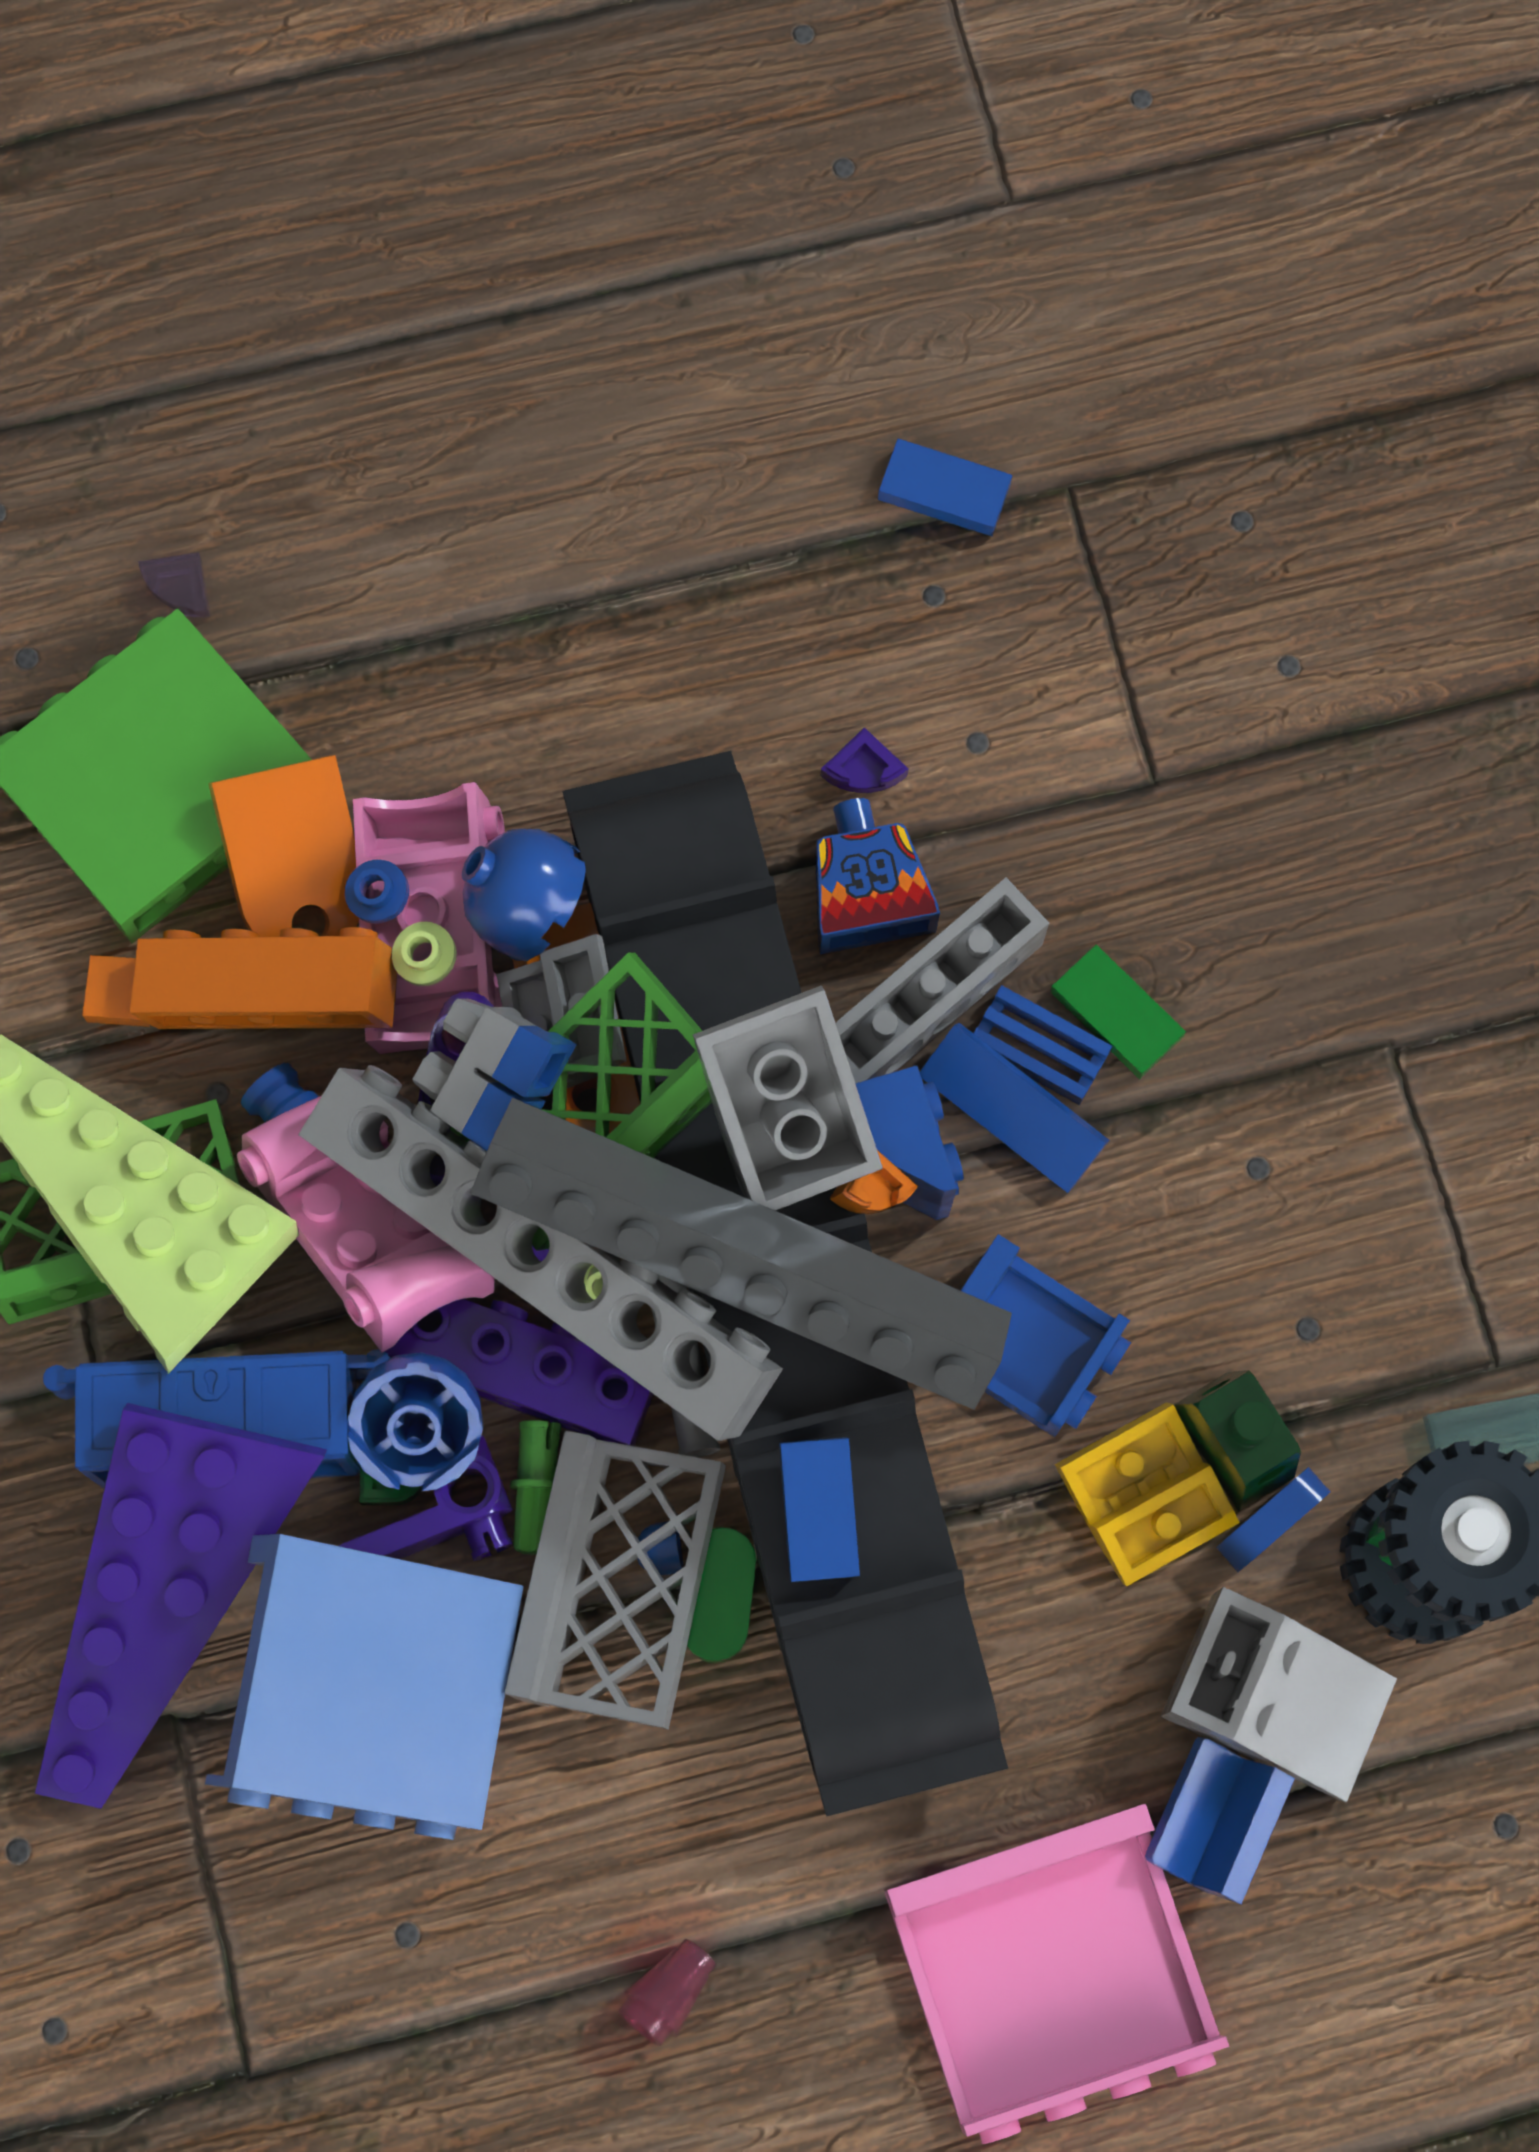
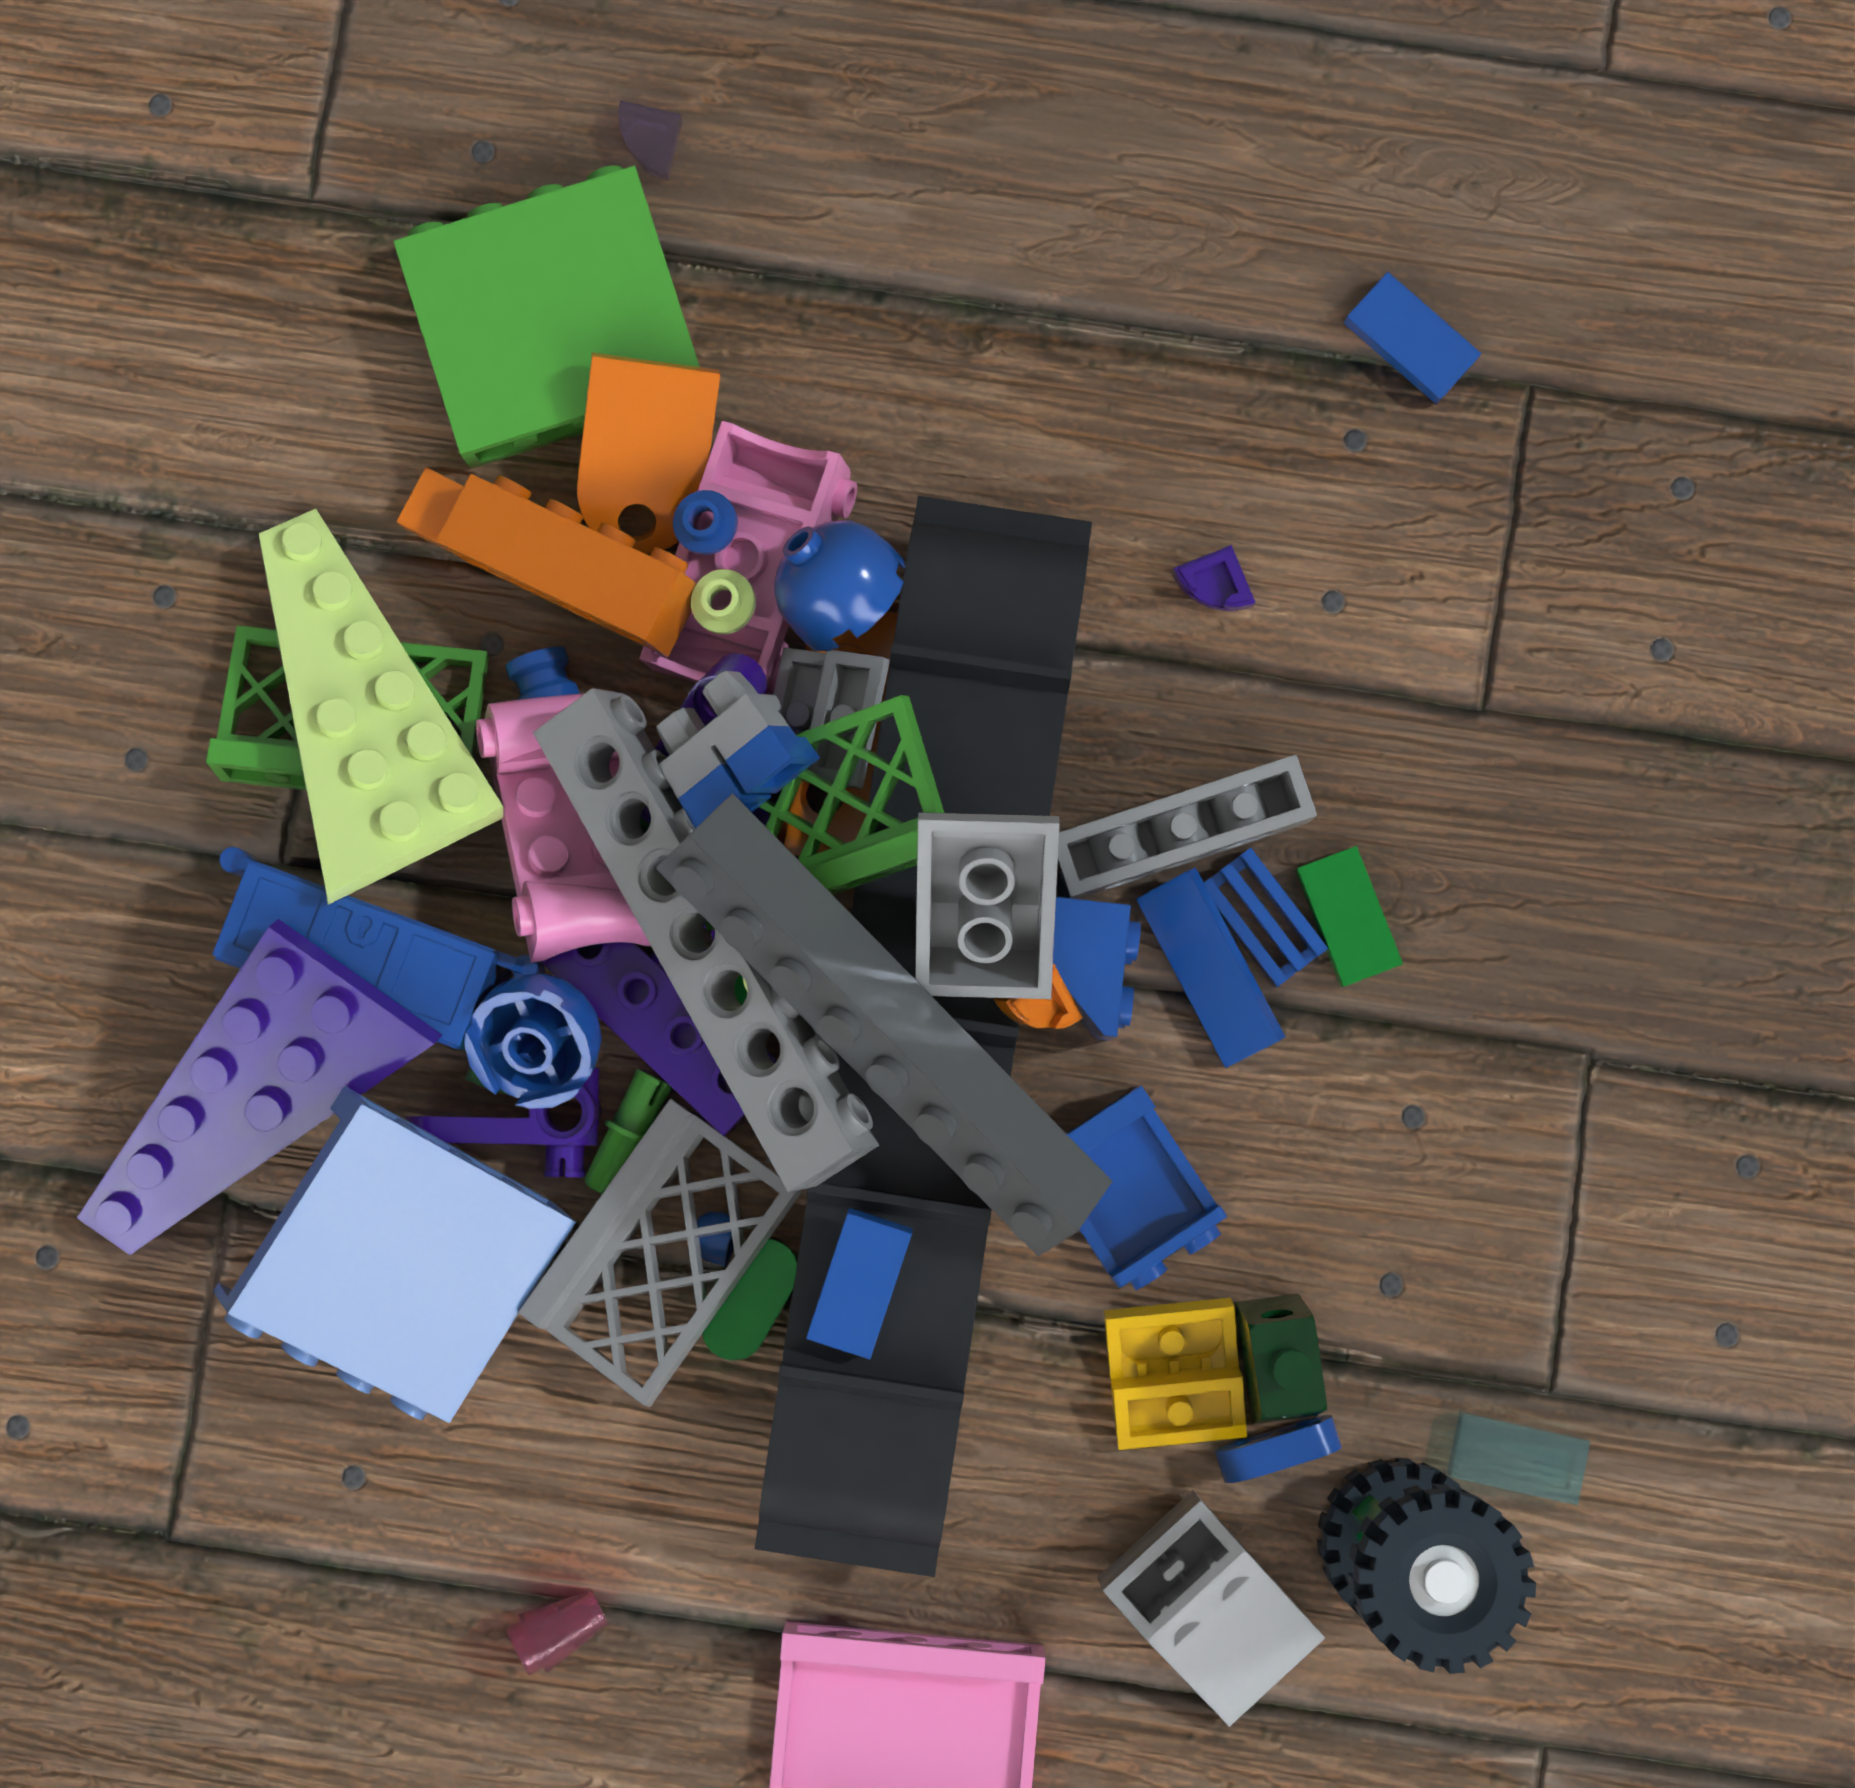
camera: 25 degrees right, 10 degrees up
torso [815,798,940,954] -> none
blue panel [1145,1737,1295,1904] -> none

